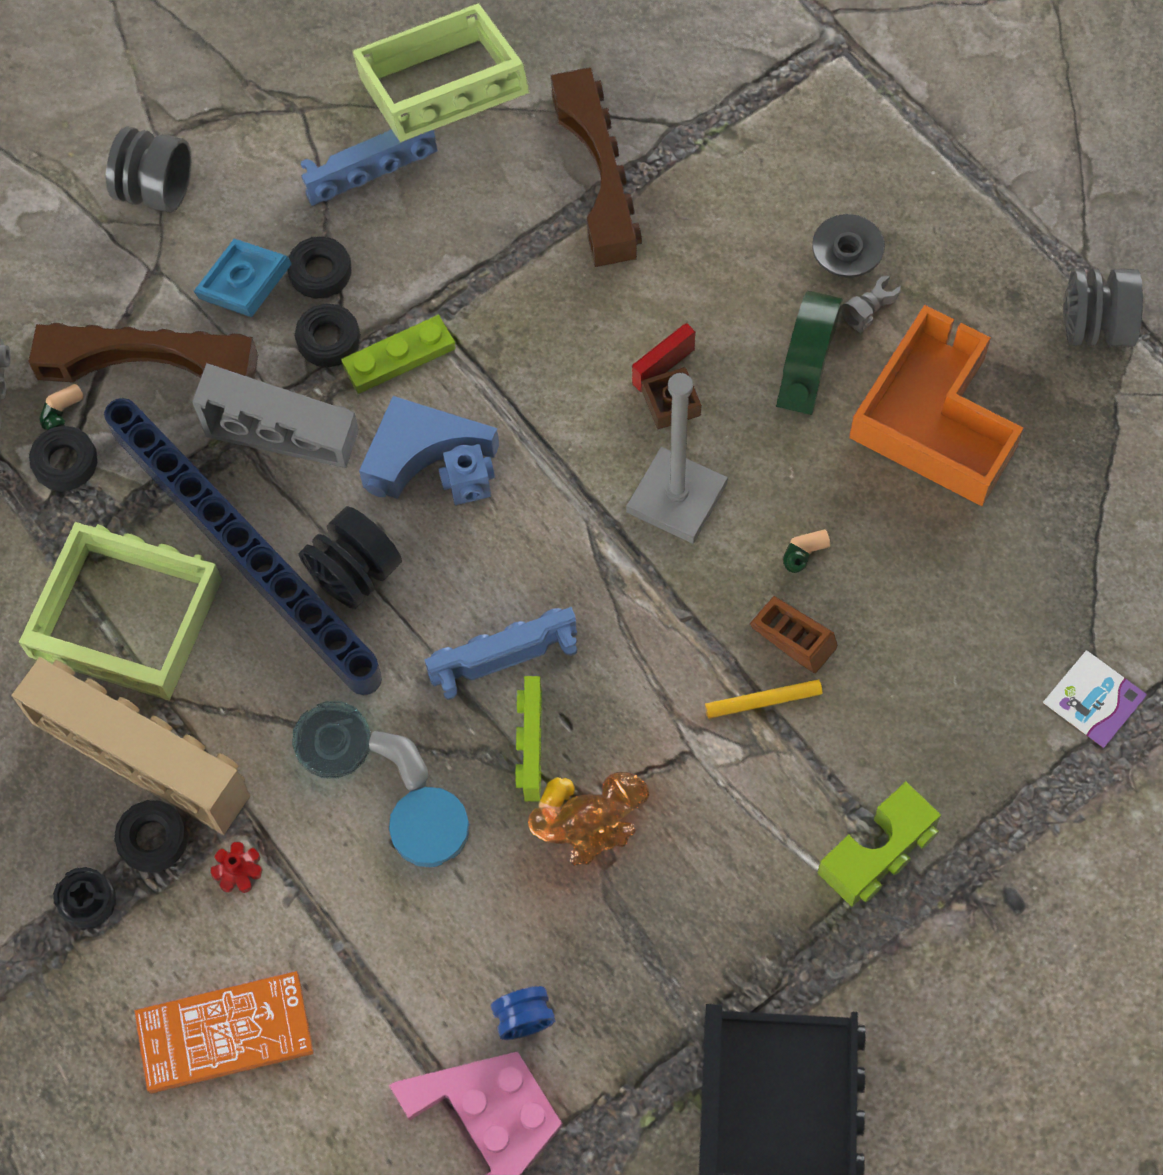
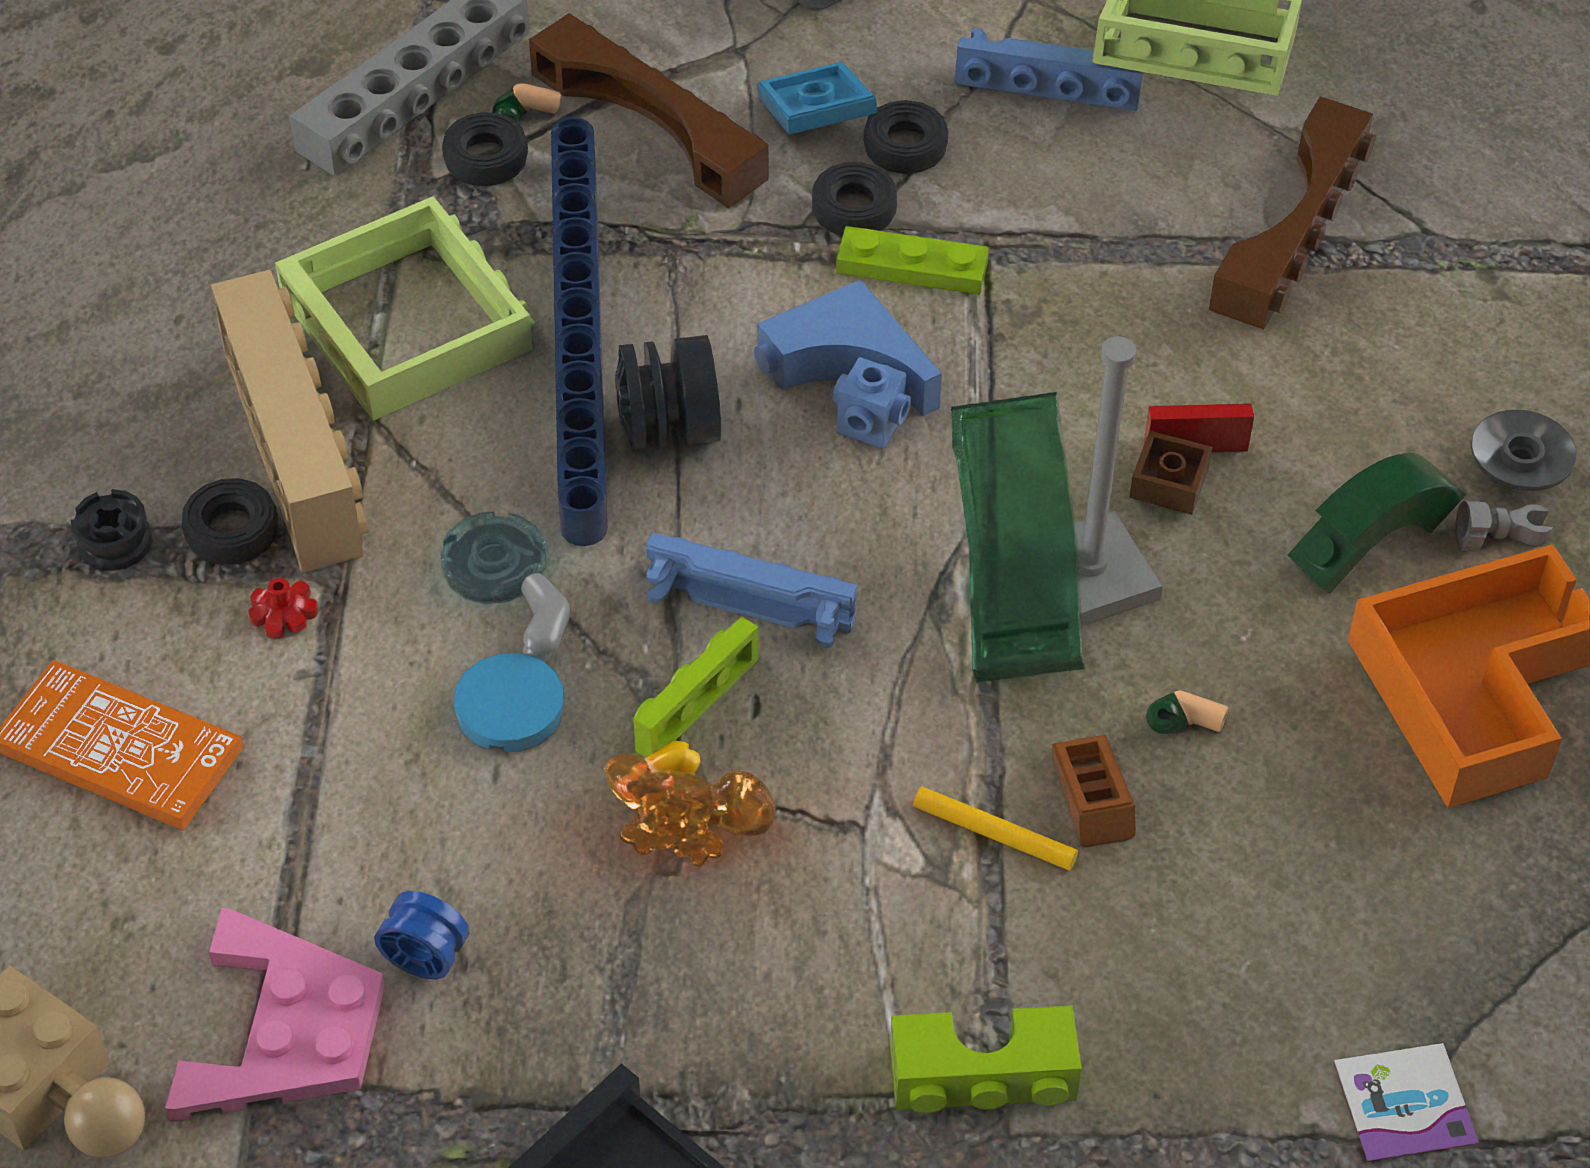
camera: 35 degrees right, 15 degrees down
light grey wedge [192,363,359,468] -> none
none -> clear green windscreen [951,392,1085,682]

